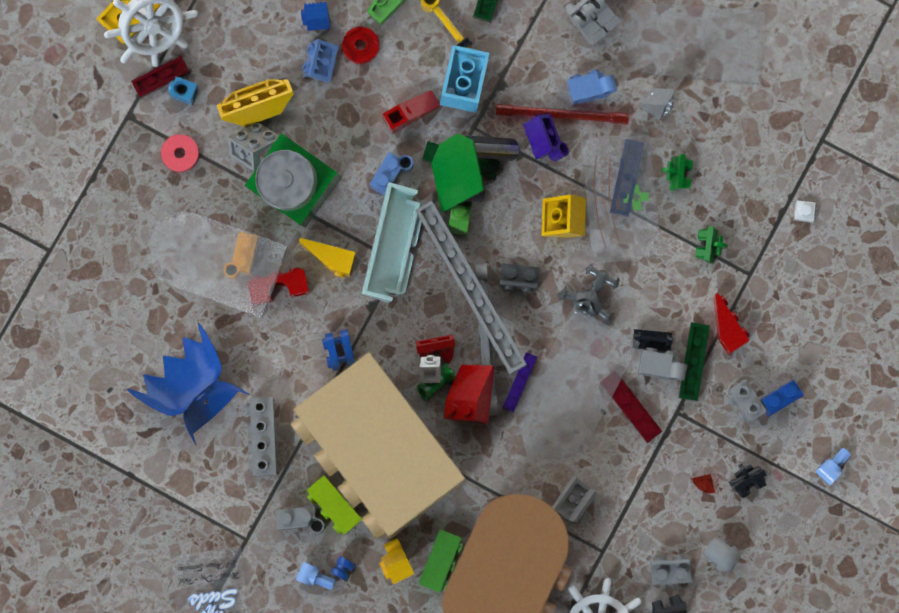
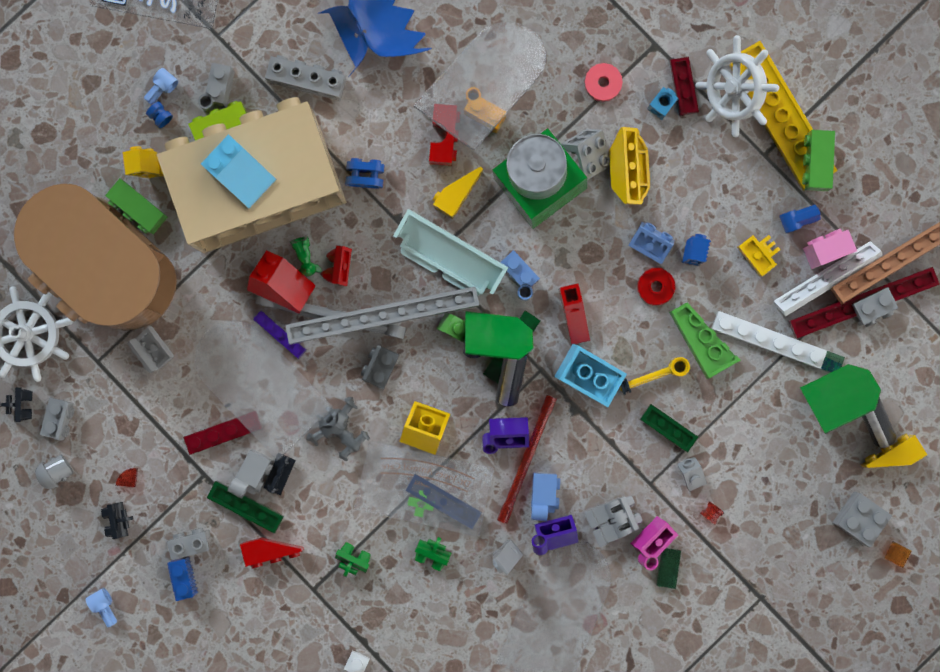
camera: 110 degrees right, 5 degrees up
white brick [420,355,441,383] -> none
none -> medium azure slope [201,134,277,208]
none -> dark purple hinge [531,515,579,555]

